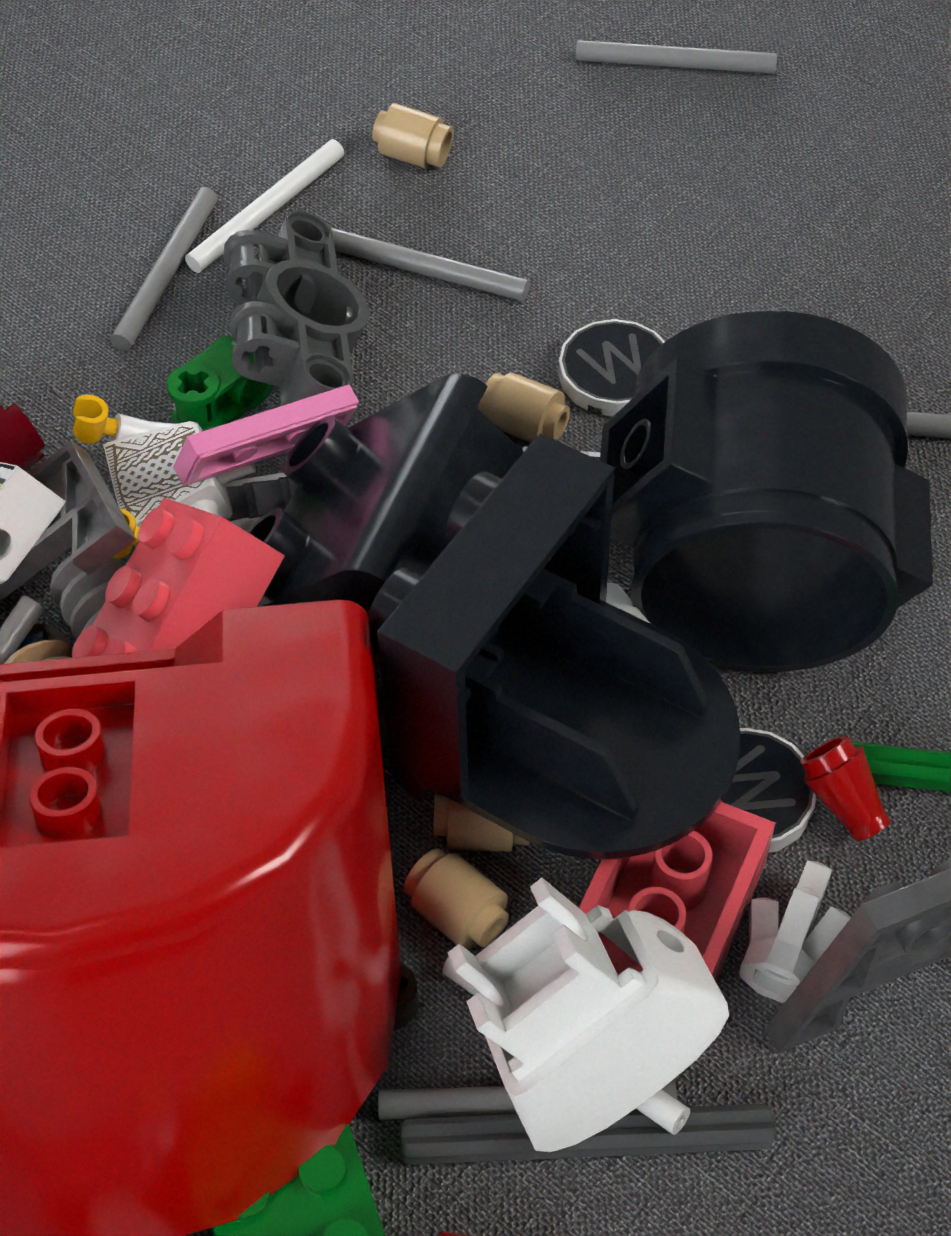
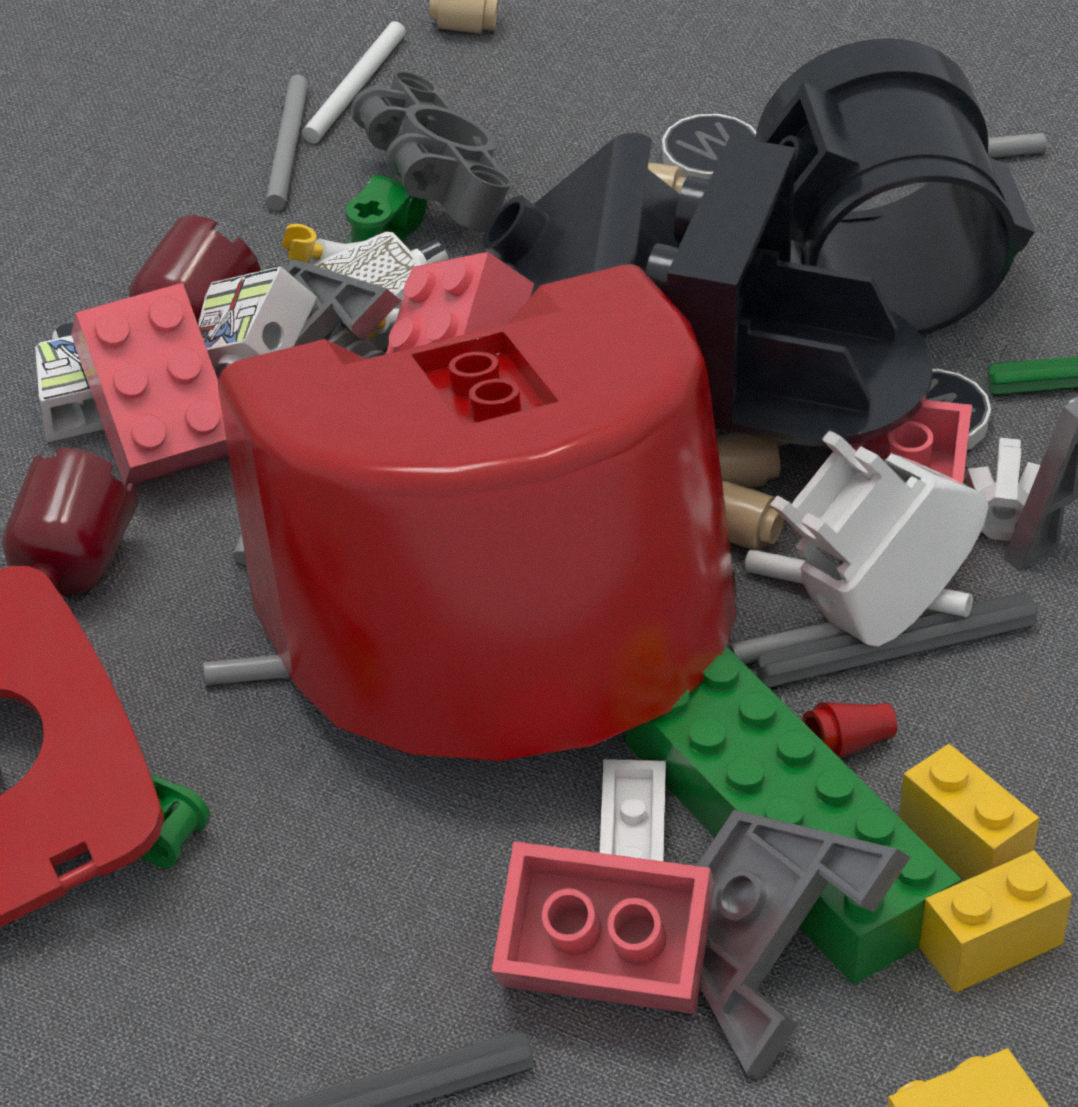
camera: 15 degrees left, 10 degrees down
bright pink tile [173,384,359,485] -> none
light grey bar [330,227,530,302] -> none
red cone [800,735,891,841] -> none

